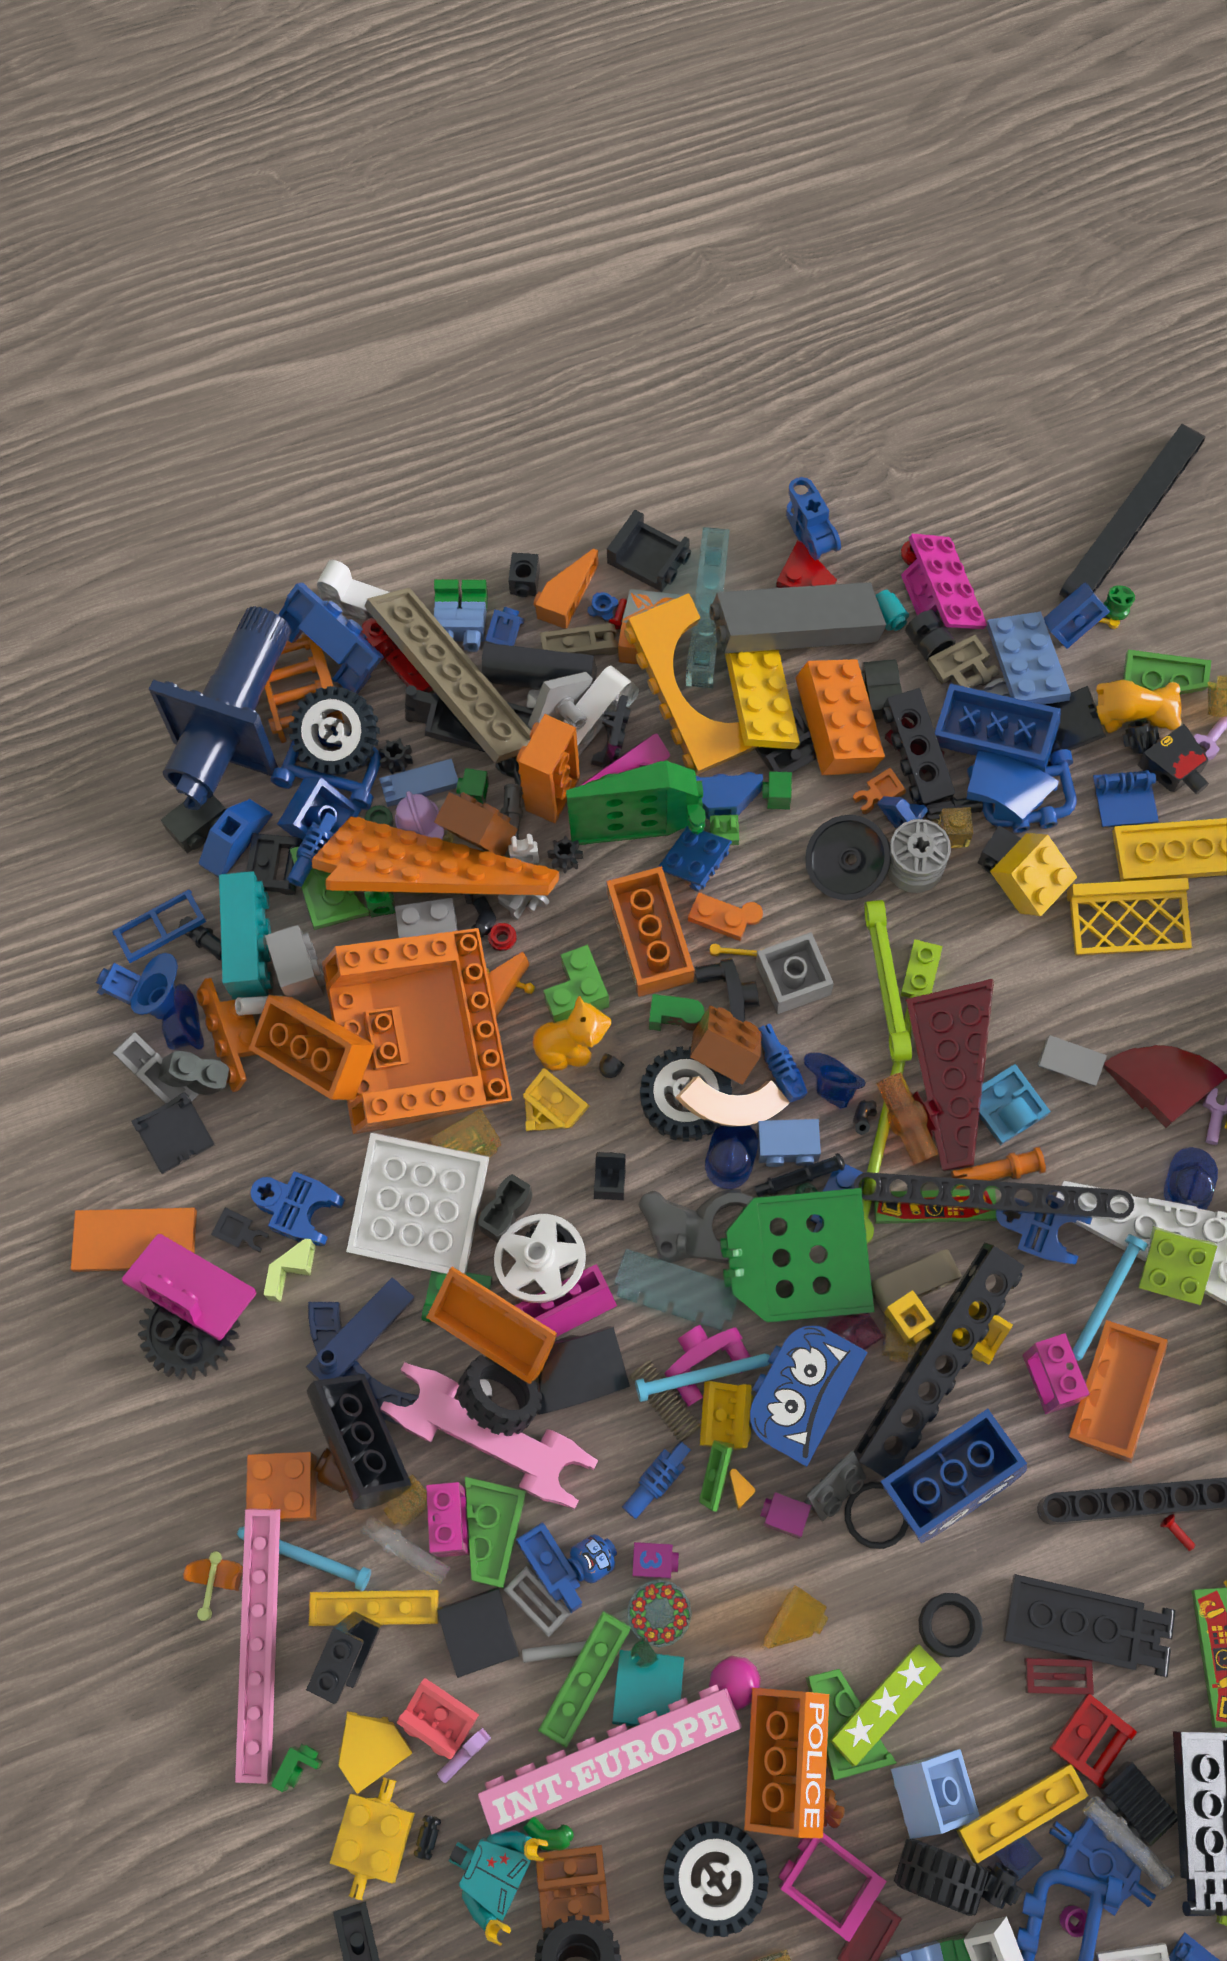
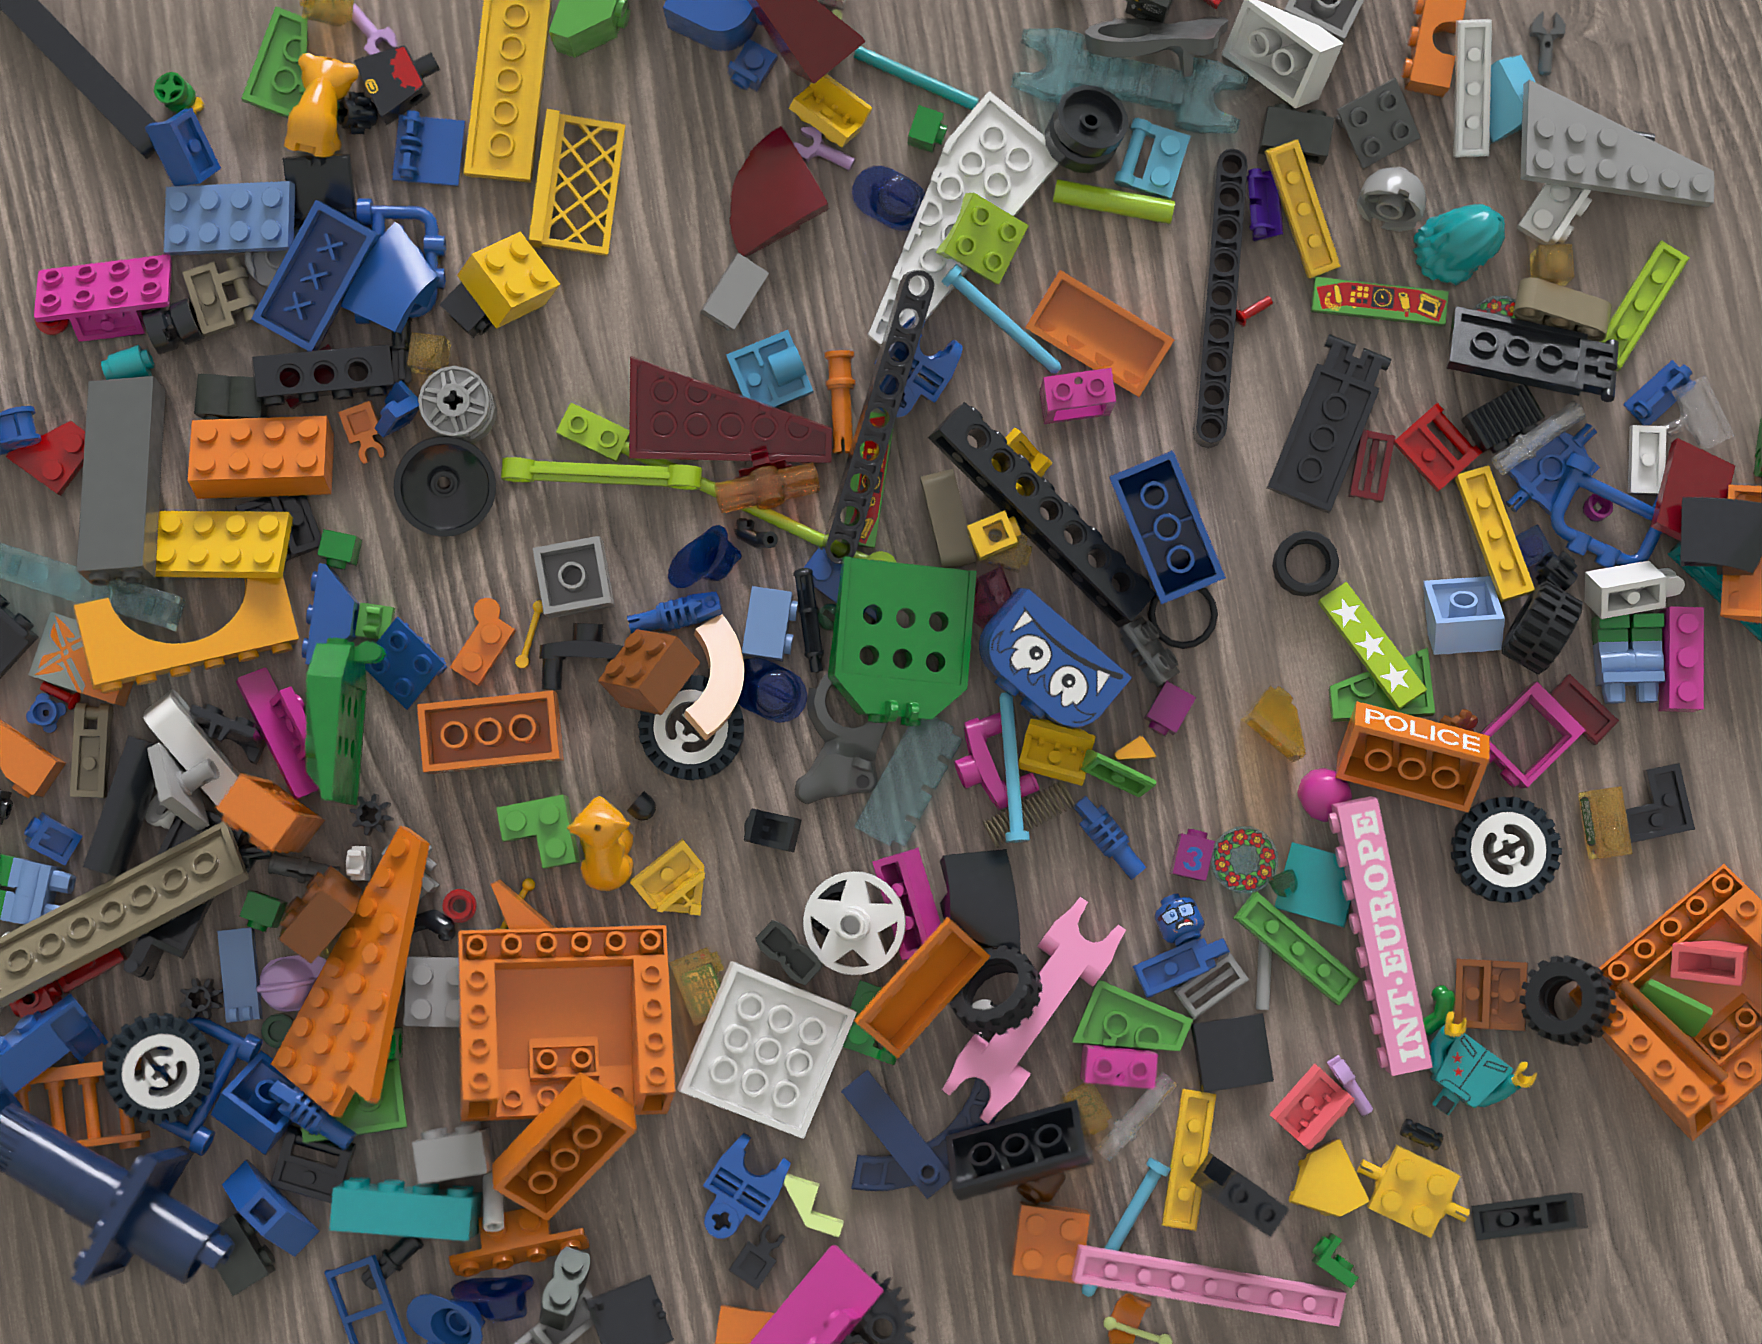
camera: 80 degrees left, 15 degrees up
green leg [649,994,705,1031] -> none

